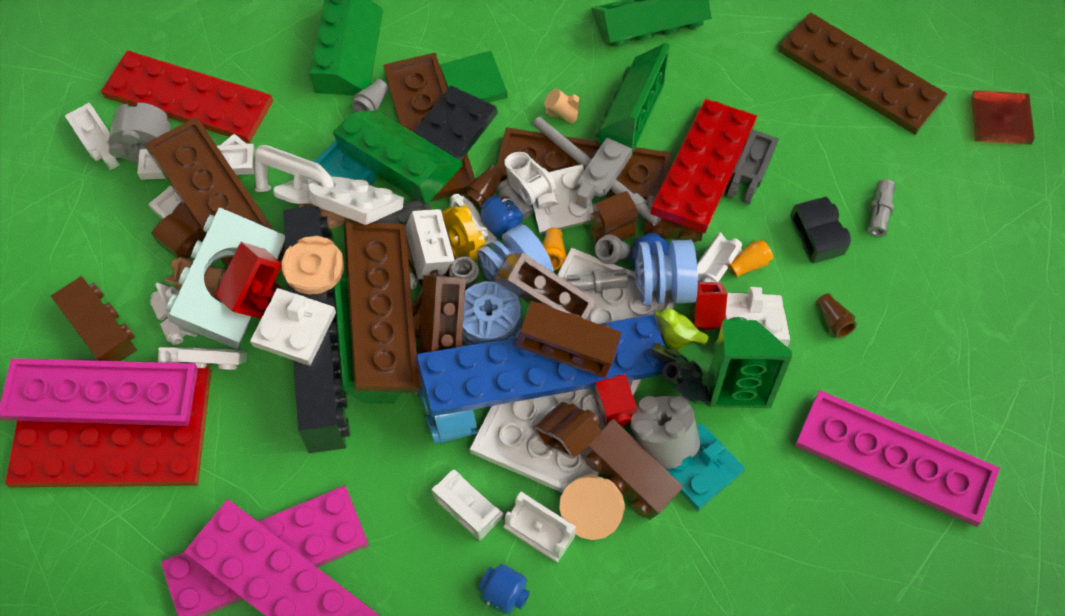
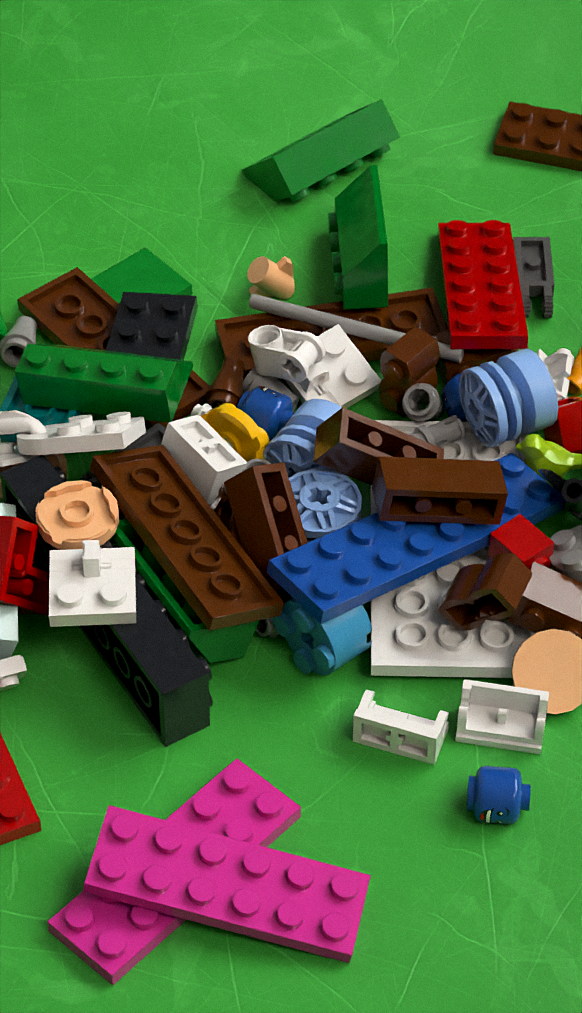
camera: 25 degrees left, 15 degrees down
light grey hinge [576,138,632,209] -> none

